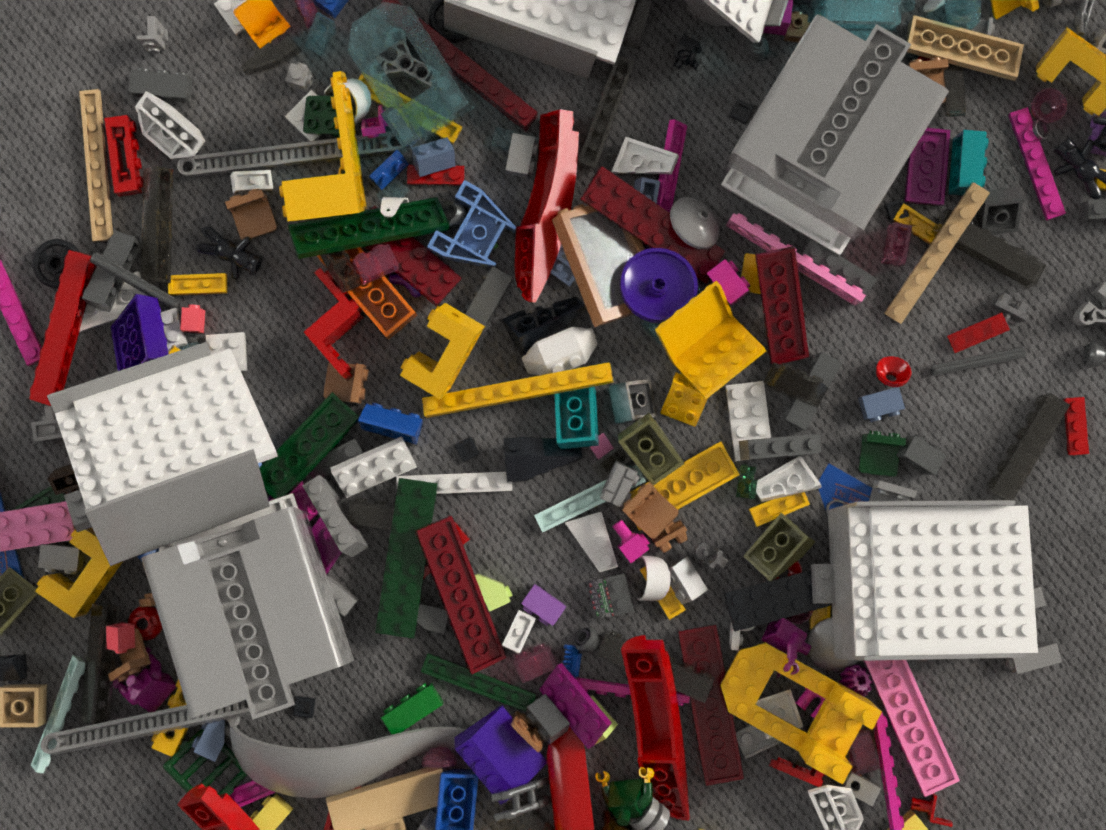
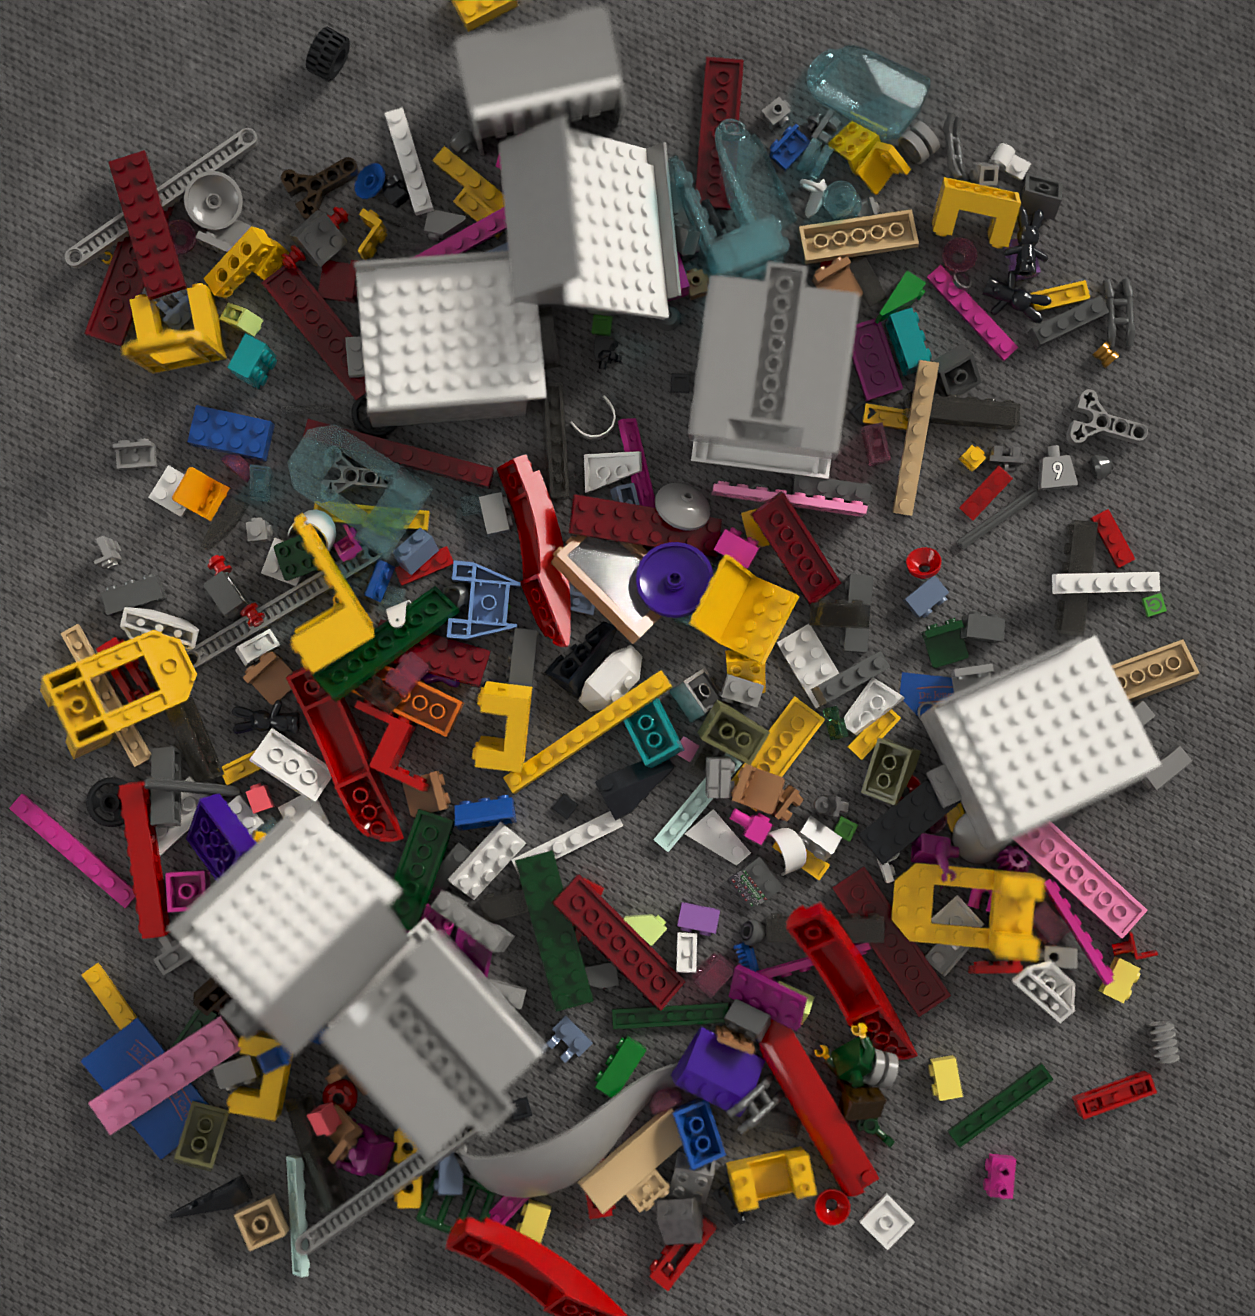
camera: 20 degrees left, 0 degrees up
none -> yellow bracket [40,630,197,759]
none -> dark pink brick [166,870,211,912]
none -> dark grey brick [203,555,265,627]
none -> white plate [249,728,332,803]
none -> blue bracket [257,1045,291,1074]
none -> red slope [286,666,404,842]
none -> sand blue plate [546,1015,593,1063]
none -> white piece [570,395,616,440]
none -> bright green tile [592,314,612,336]
none -> light grey bracket [718,674,764,709]
none -> bright green tile [833,816,858,842]
none -> green slope [874,271,926,324]
none -> yellow brick [959,445,986,472]
none -> light grey torso [1038,445,1078,491]
none -> white plate [1052,572,1160,594]
none -> tan arch [1111,639,1199,703]
none -> bright green tile [1141,593,1167,617]

